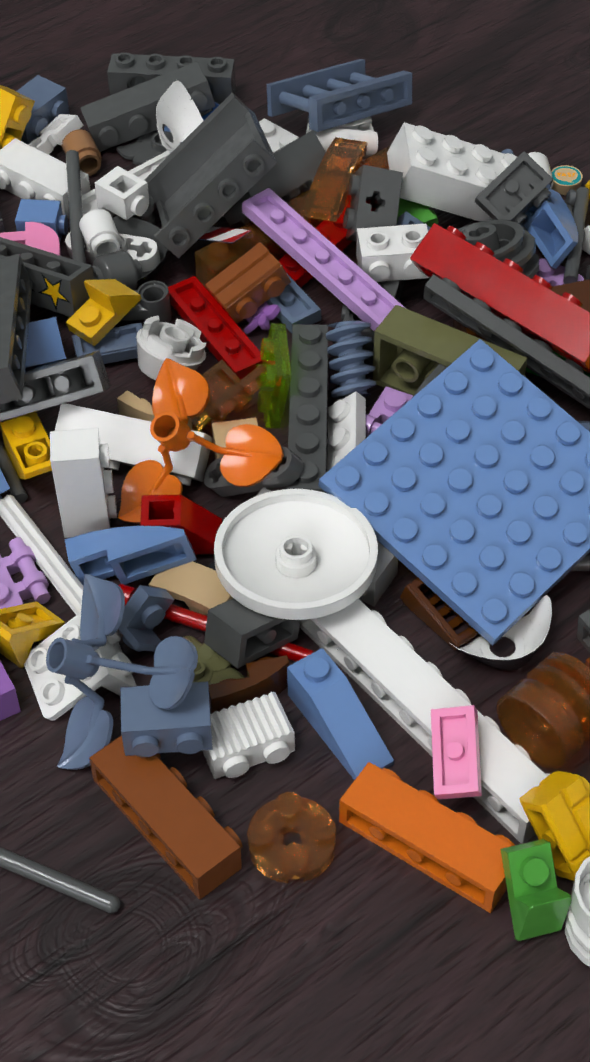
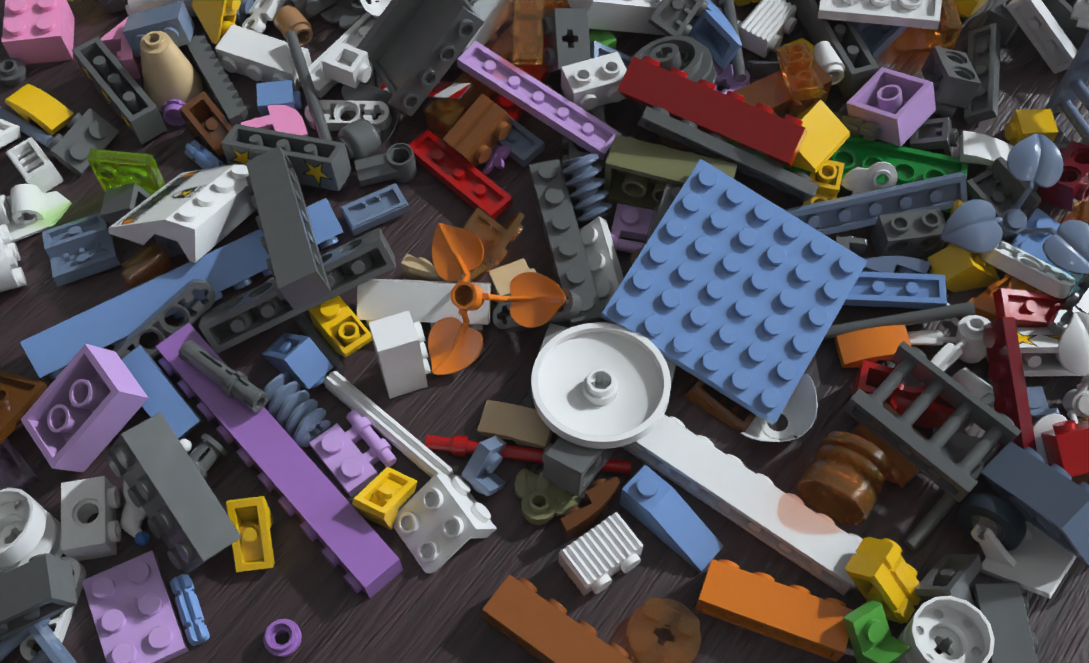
camera: 15 degrees left, 10 degrees up
sand blue plant [46,574,198,770] -> none
medium blue slope [65,526,197,585] -> none
yellow slope [66,279,142,347] -> none
white brick [79,209,121,257] -> none
sand blue brick [120,681,213,757] -> none
white cone [136,316,206,380] -> none
red slope [140,495,222,554] -> none
clear neon green plate [255,323,292,428] -> none
bright pink plate [431,705,482,800] -> none

